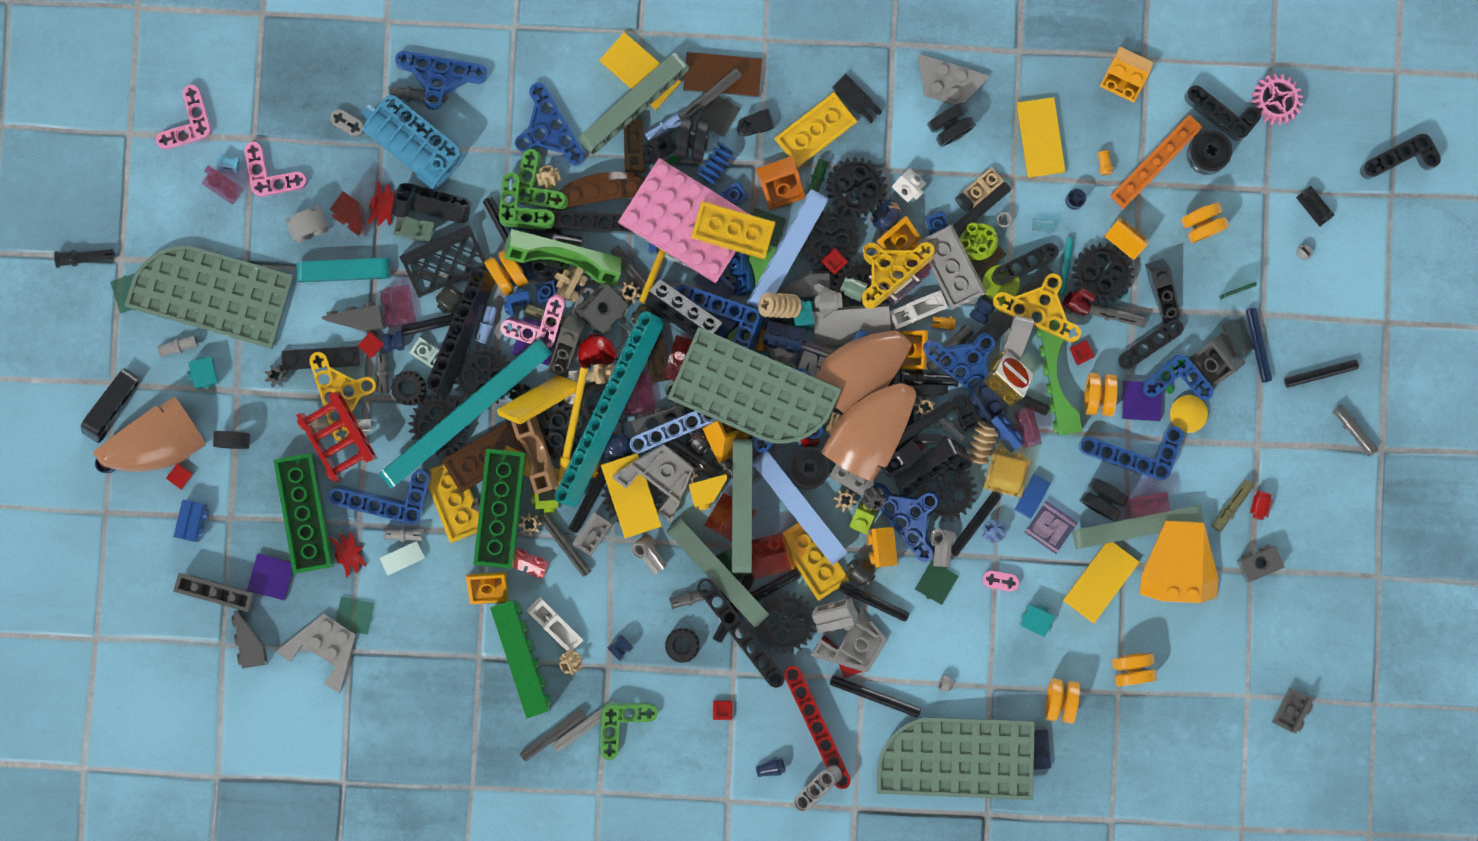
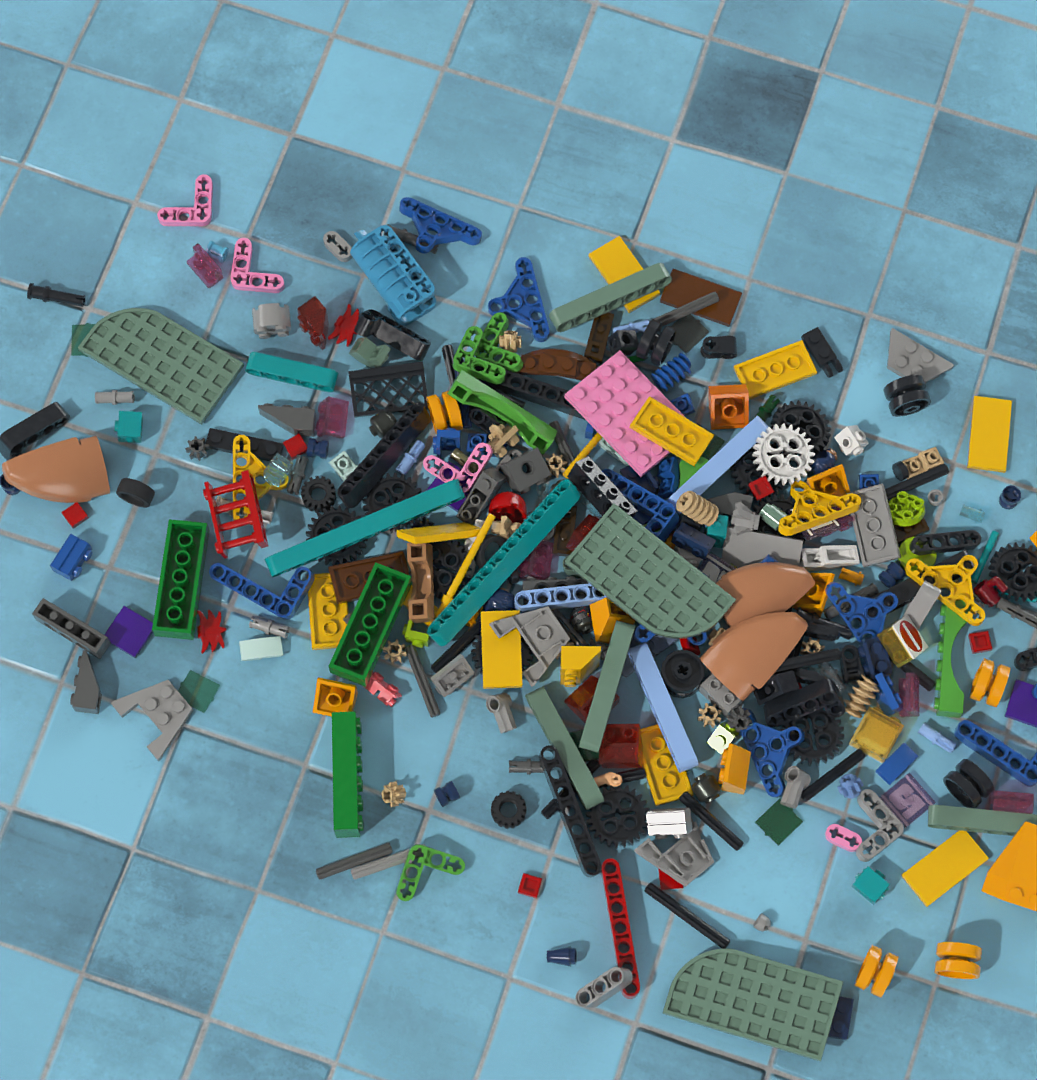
camera: 15 degrees right, 15 degrees down
black axle [401,314,454,336] -> none
white slope [527,597,583,652] -> none
none -> clear light blue brick [263,453,293,487]
none -> light nougat arm [594,772,623,787]
none -> white gear [752,423,815,486]
none -> light grey beam [856,789,904,862]
none -> light blue axle [918,722,956,753]

